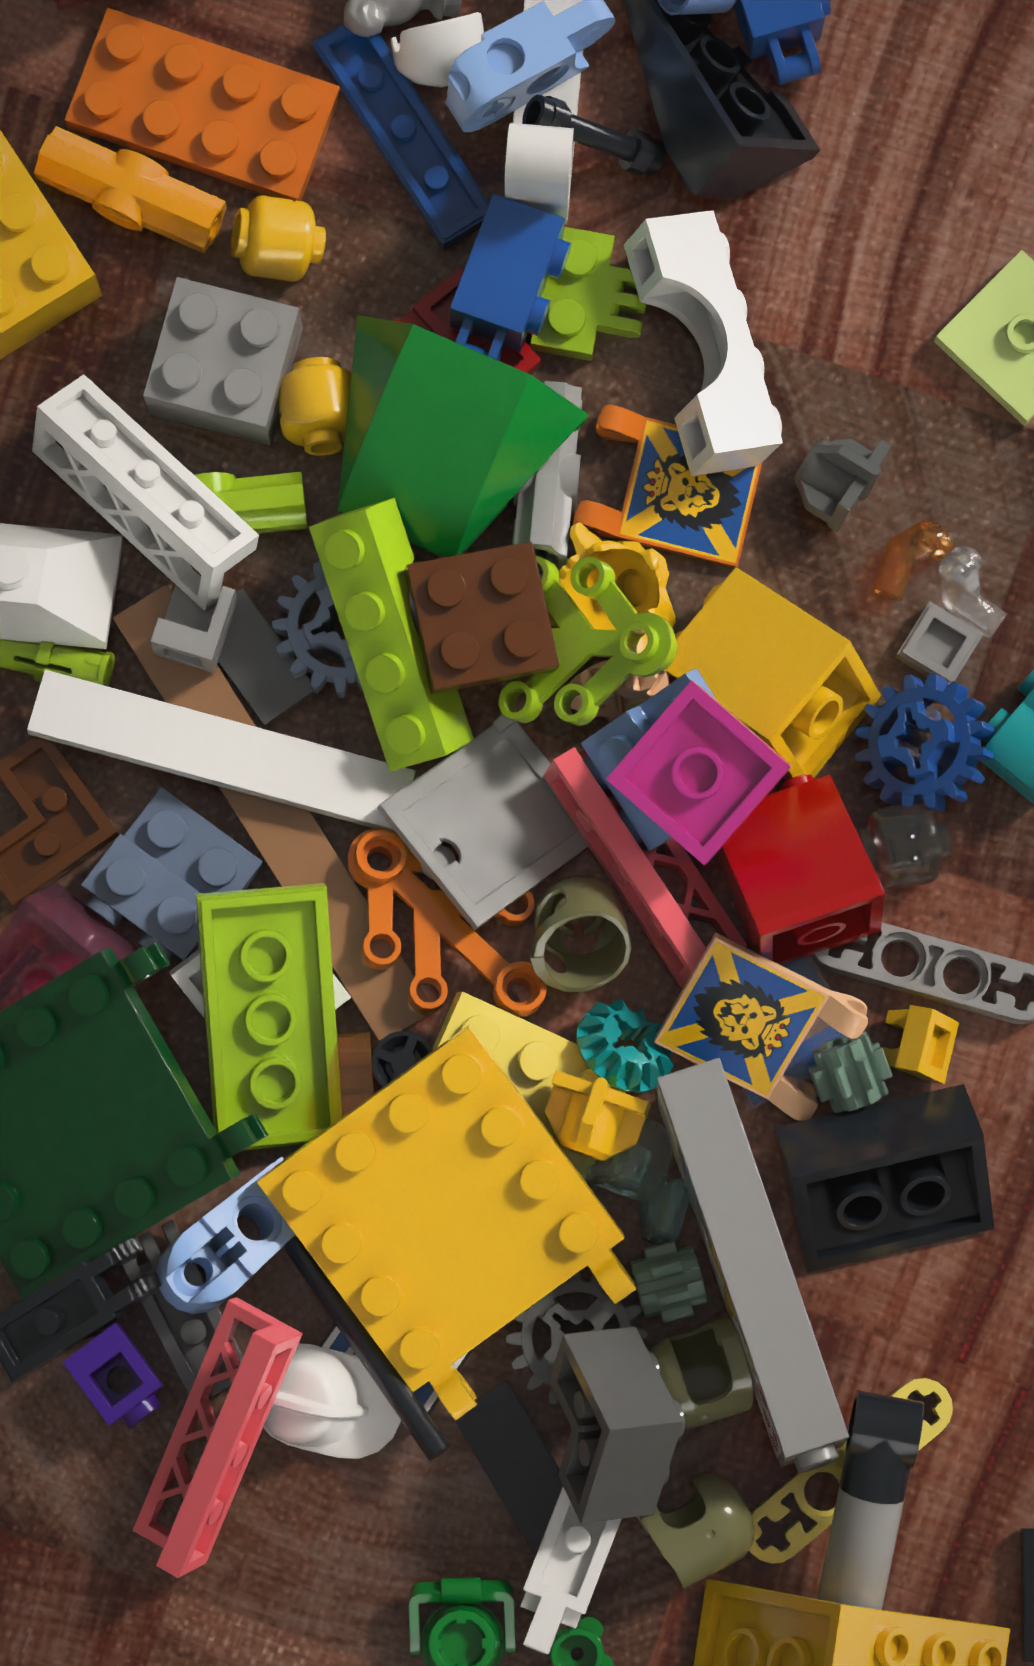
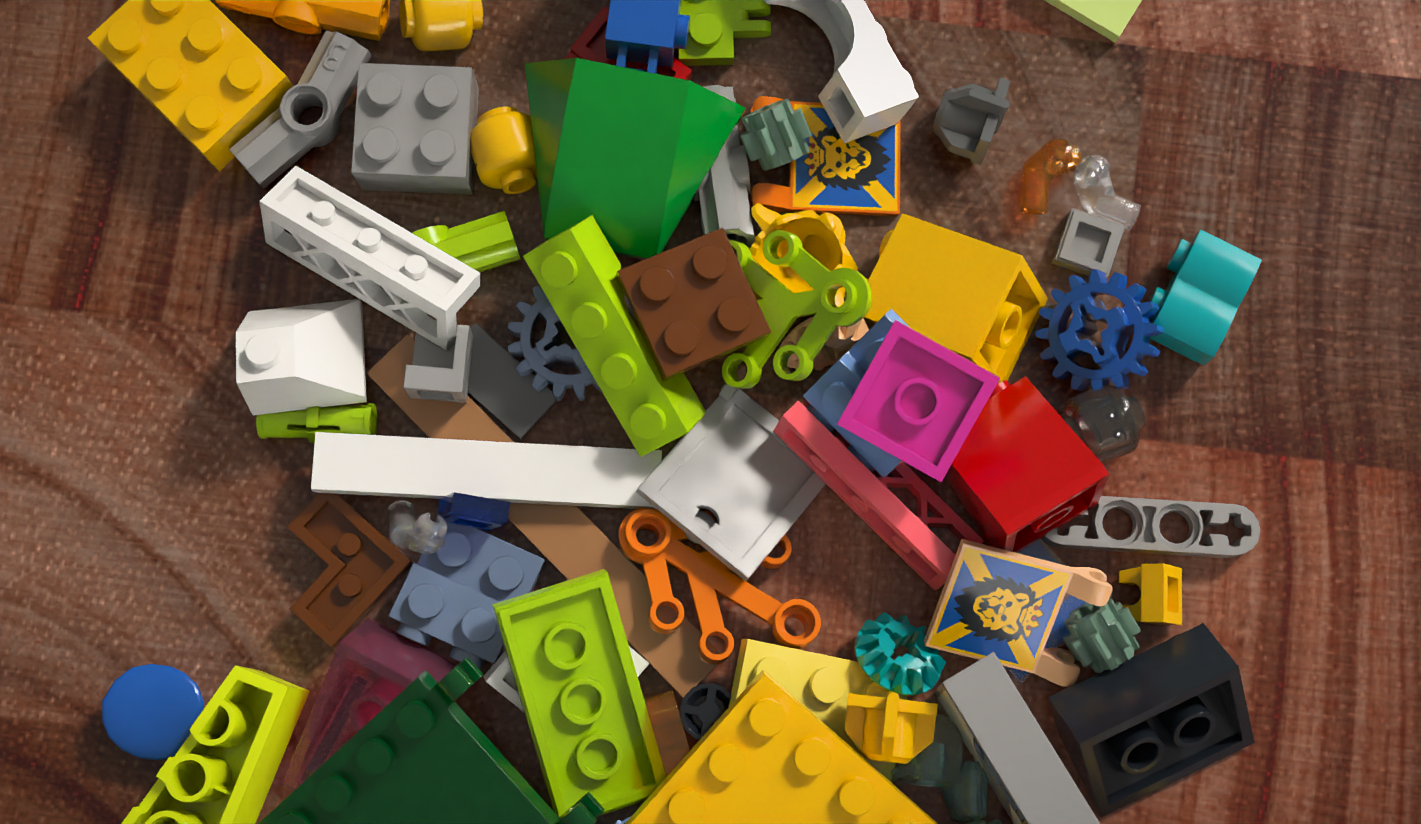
camera: 15 degrees left, 0 degrees up
olive helmet [529,875,631,992] -> none
none -> light grey piece [229,30,371,189]
none -> clear arm [387,500,448,555]
none -> clear blue tile [437,492,510,531]
none -> sand green gear [740,99,812,171]

